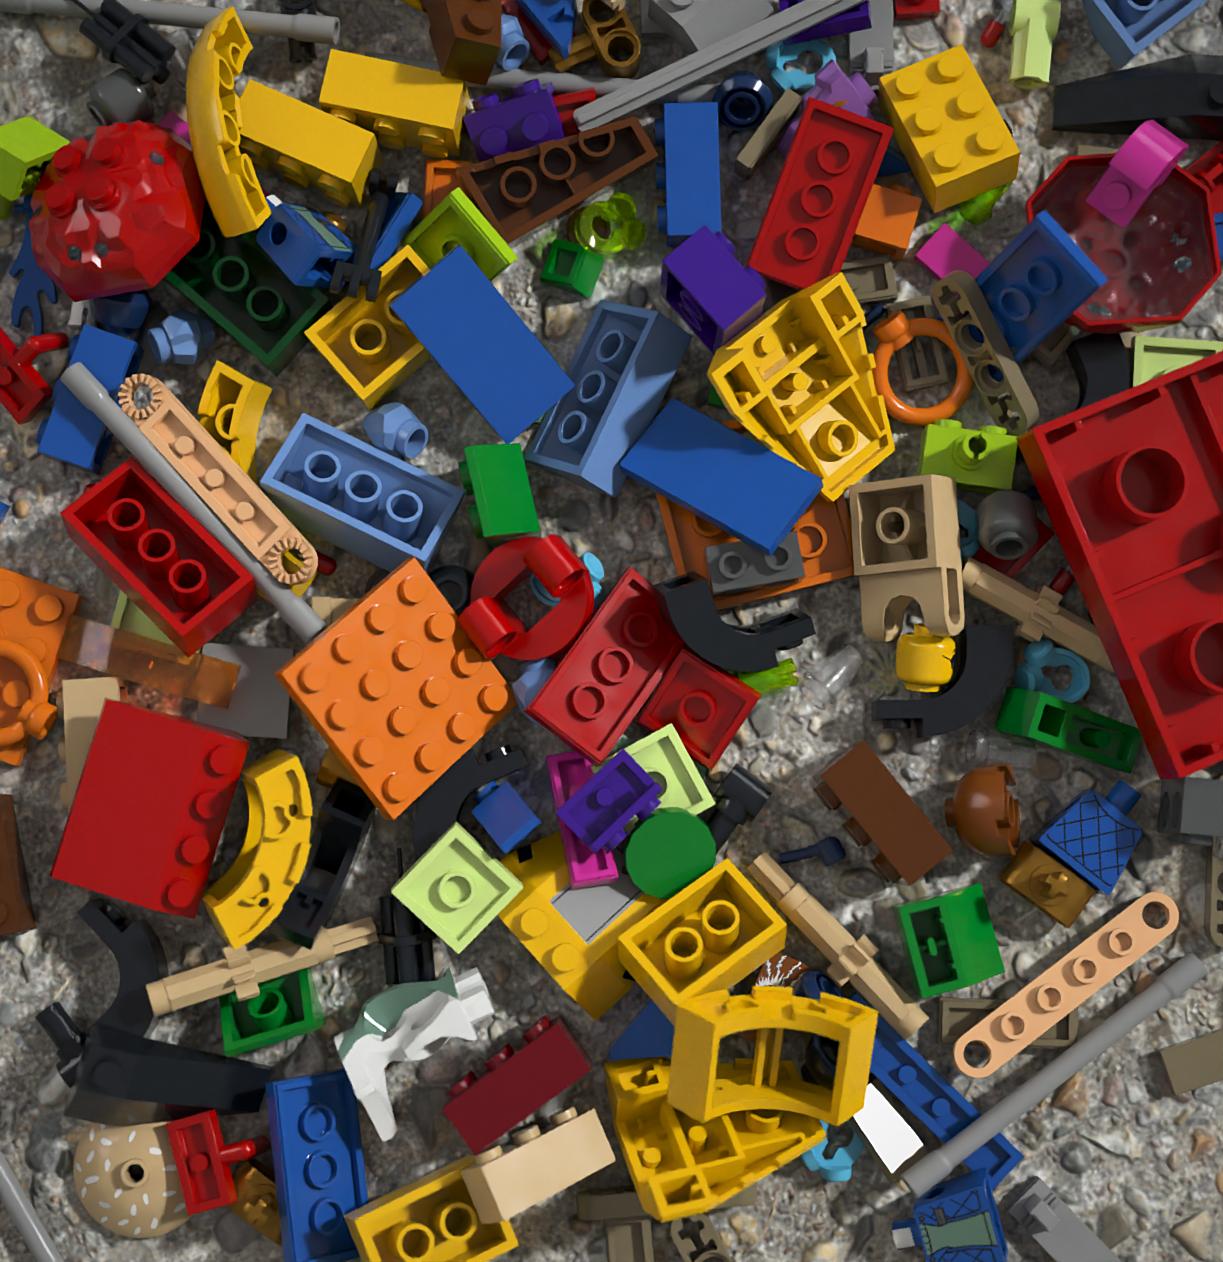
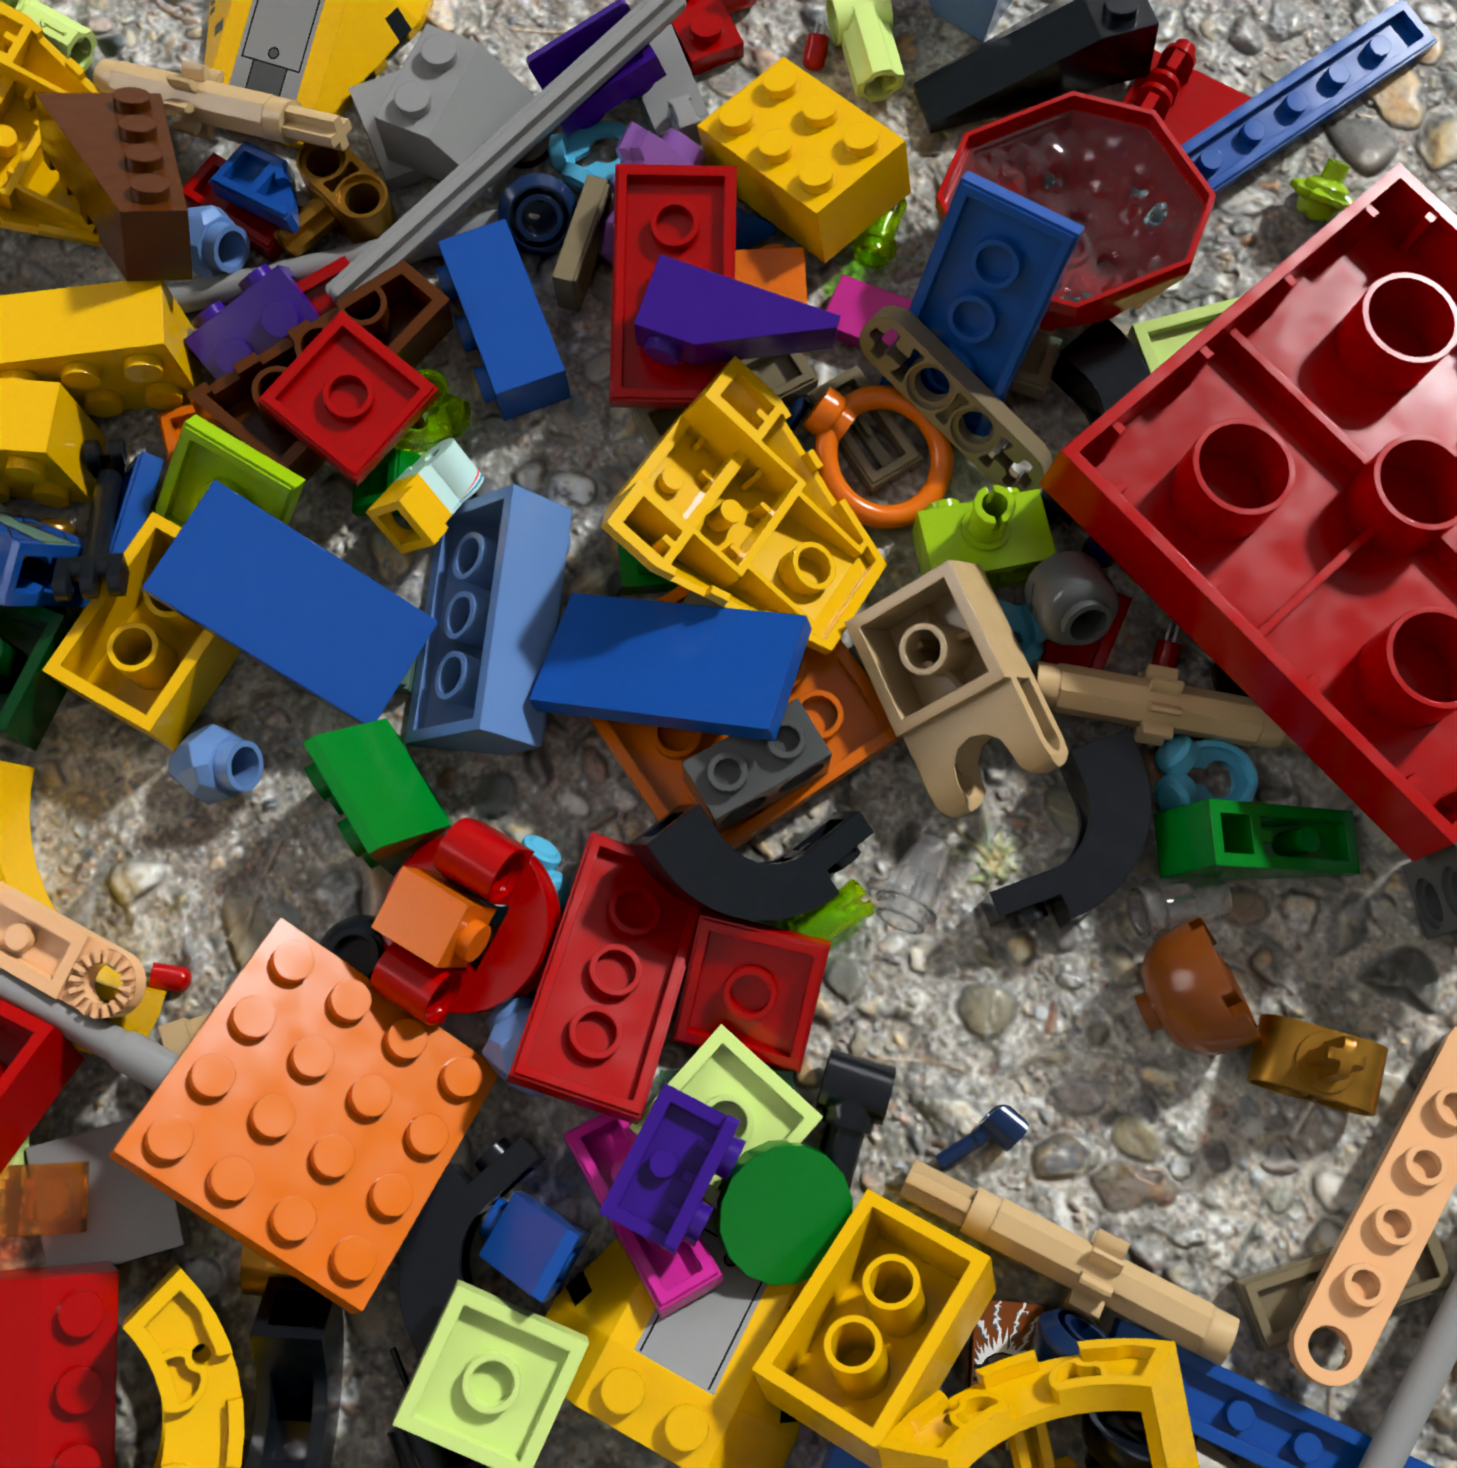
camera: 20 degrees left, 10 degrees down
medium blue slope [259,413,465,573] -> none
dark purple brick [660,225,767,355] -> none
reddish brown brick [812,740,953,886] -> none
green slope [891,882,1005,999] -> none
yellow head [895,624,956,692] -> none
blue torso [1030,780,1143,895] -> none
dark pink brick [1086,120,1189,228] -> none
none -> red tile [257,310,440,487]
none -> leg [365,438,484,555]
none -> orange brick [371,866,497,968]
none -> dark purple slope [634,254,841,365]

